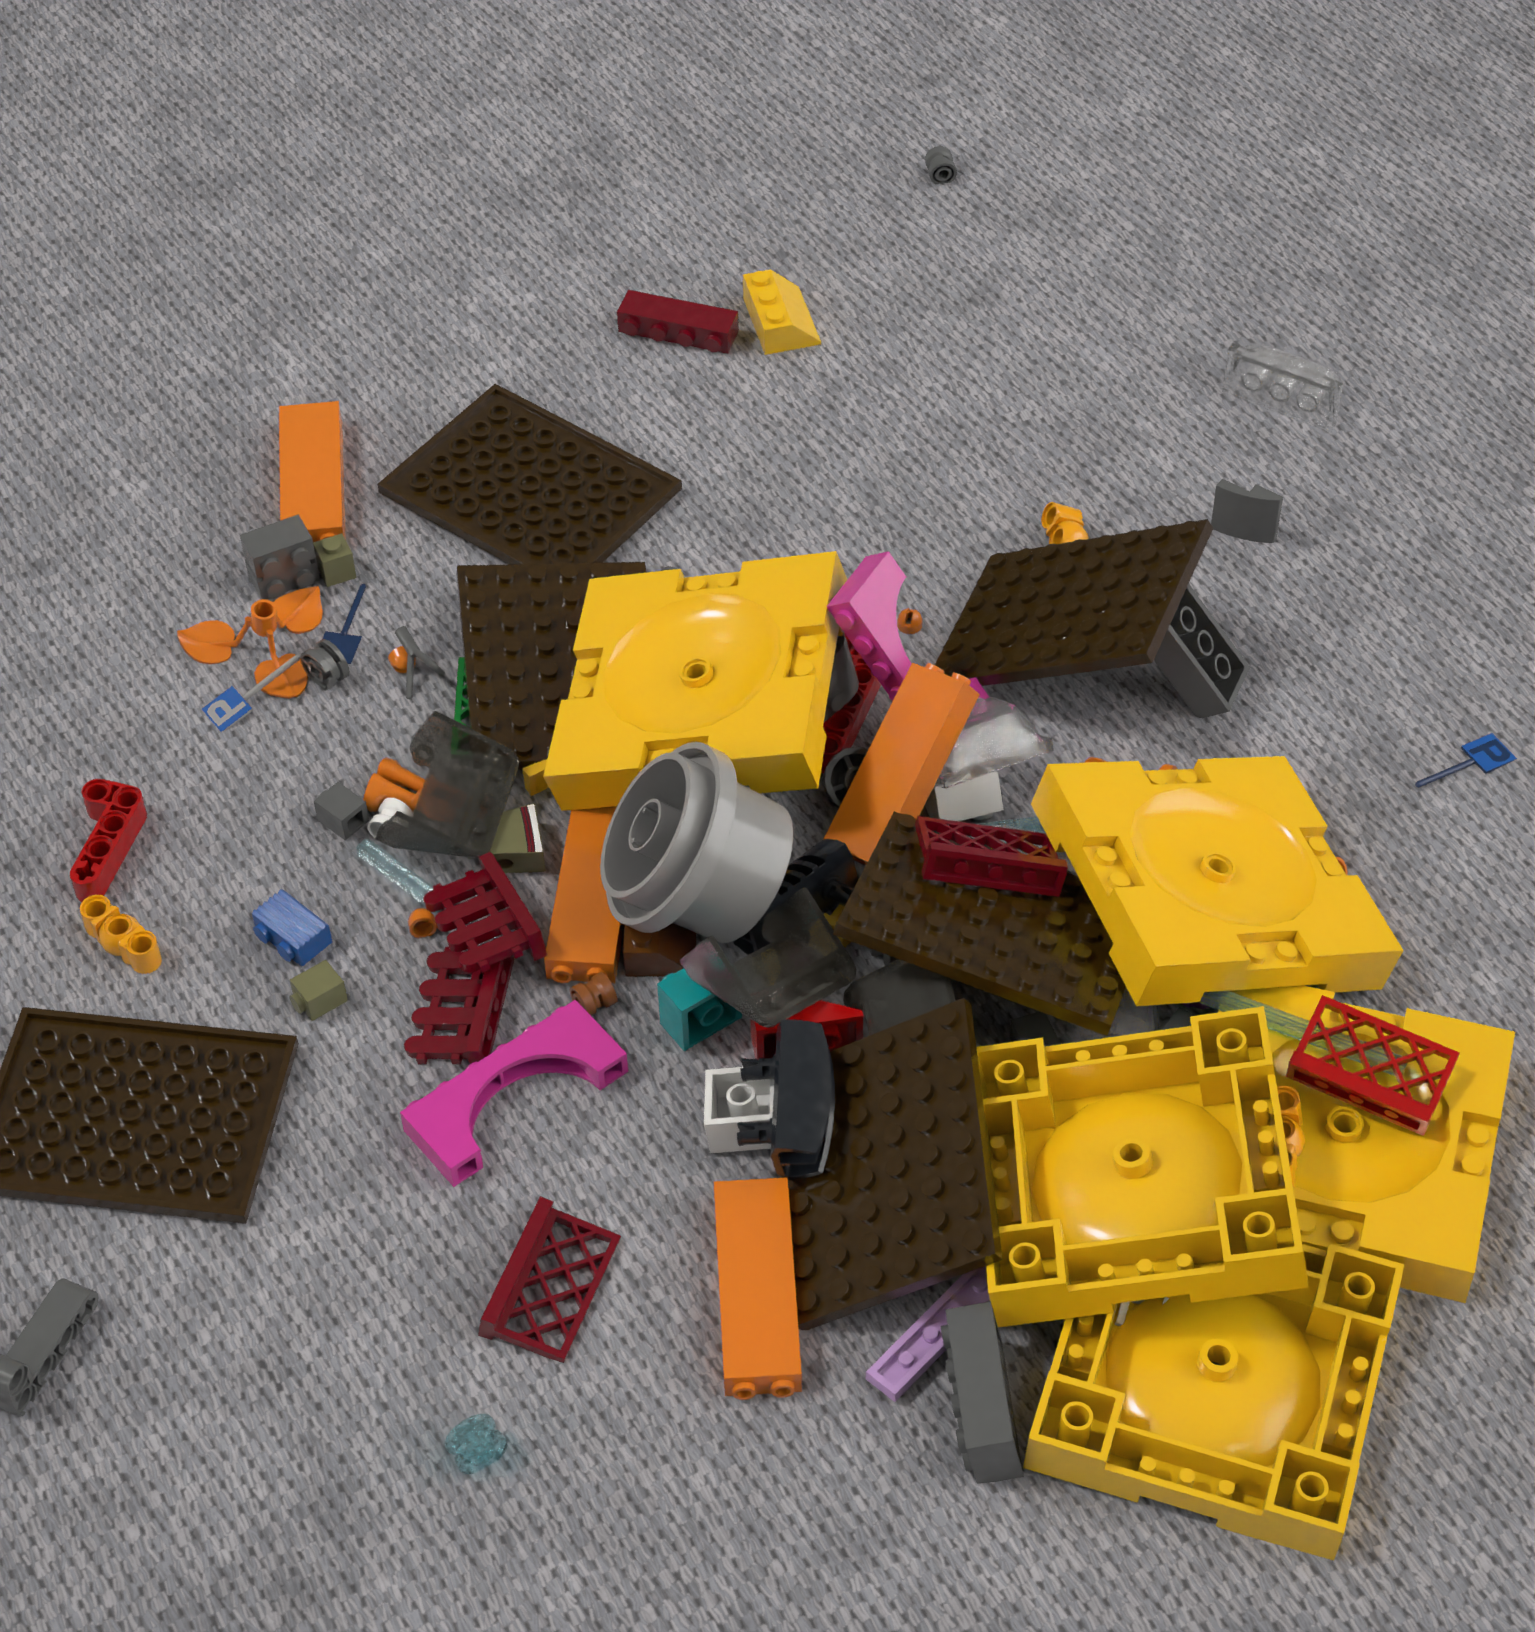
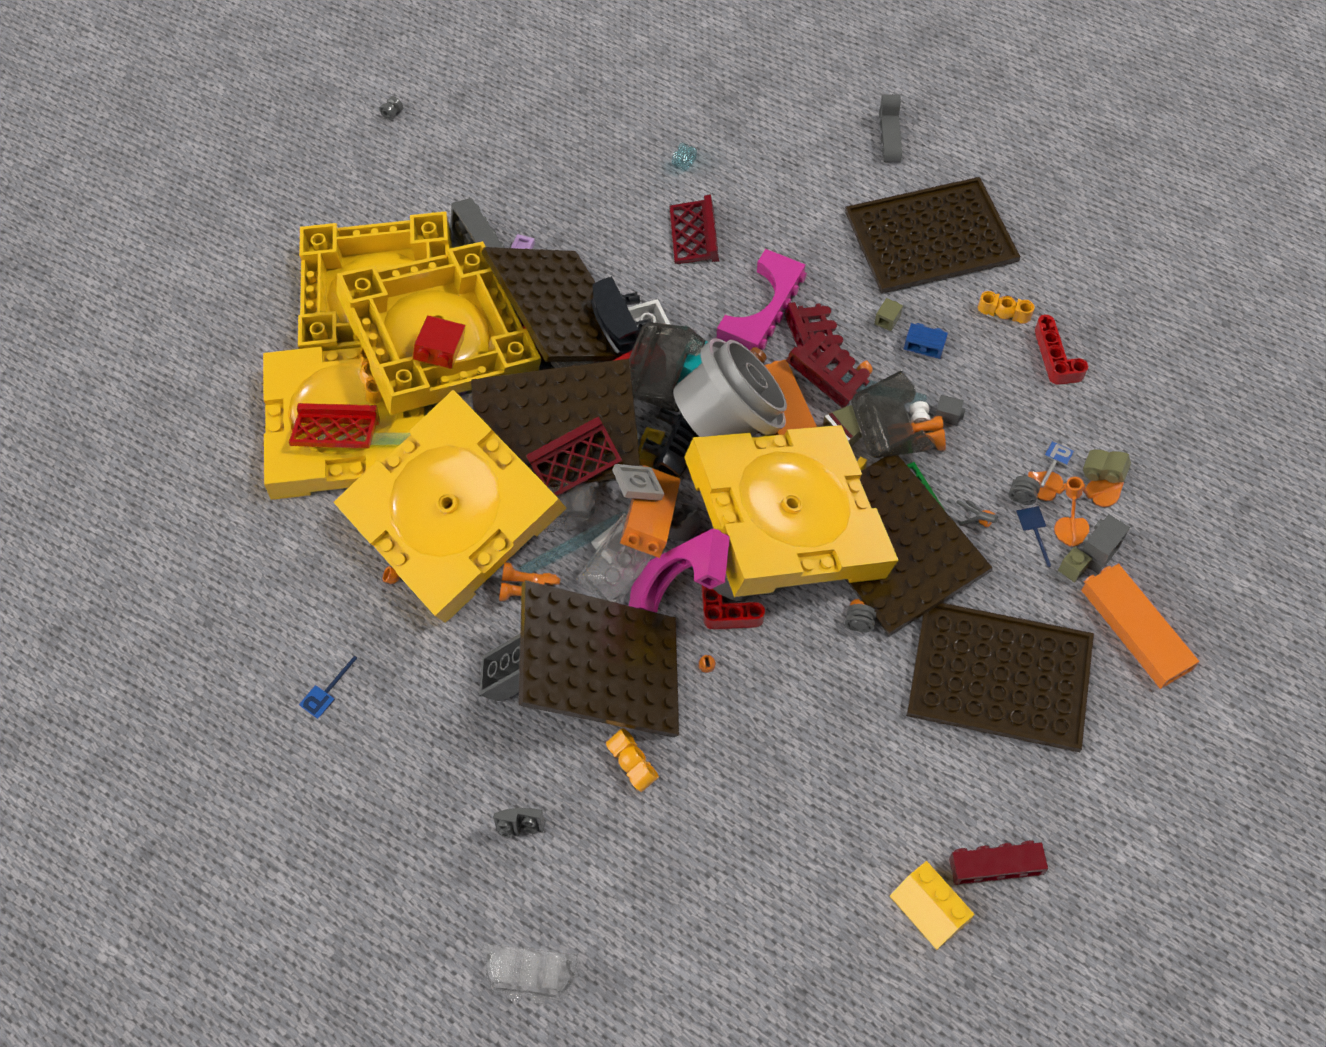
camera: 155 degrees right, 10 degrees up
orange brick [714,1177,802,1400] -> none
none -> red brick [413,315,466,369]
none -> light grey hinge [612,464,664,500]
none -> olive brick [1083,449,1131,483]

